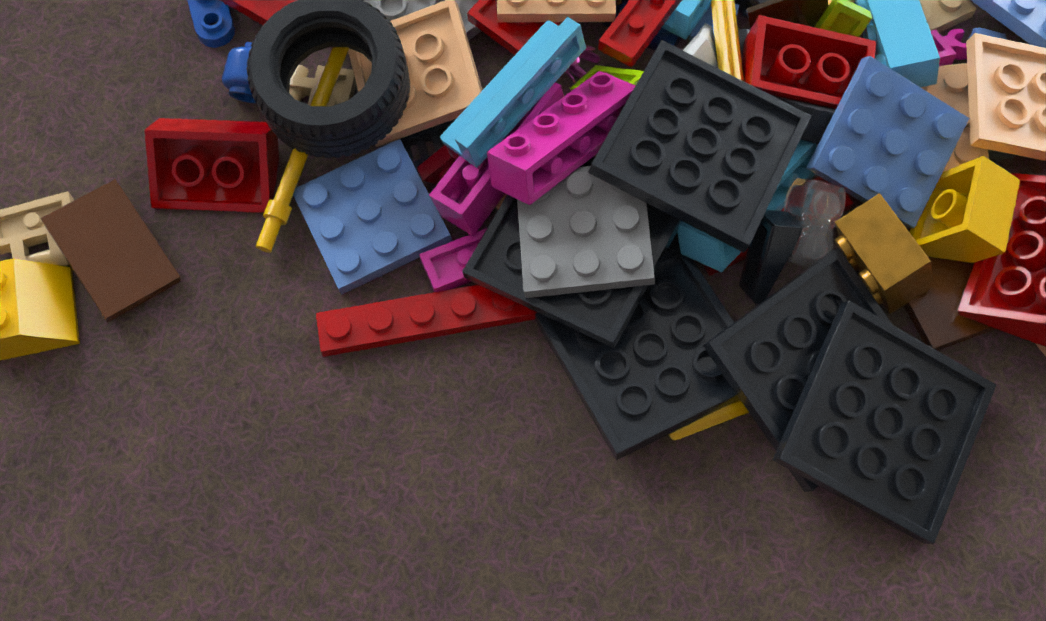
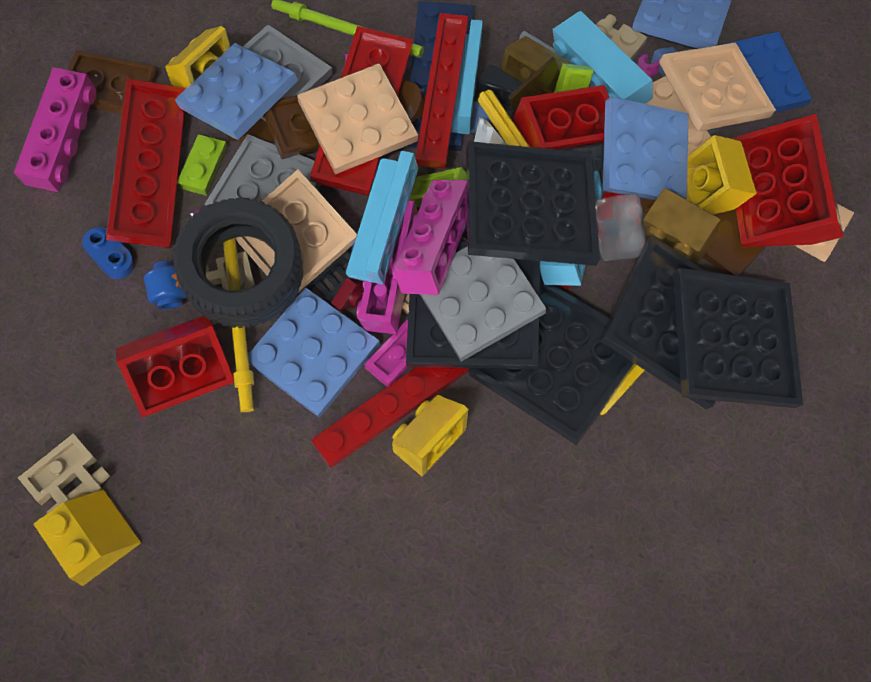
camera: 30 degrees left, 0 degrees up
reddish brown tile [41,179,181,323] -> none
black slope [739,210,803,304] -> none
none -> yellow slope [392,395,469,477]

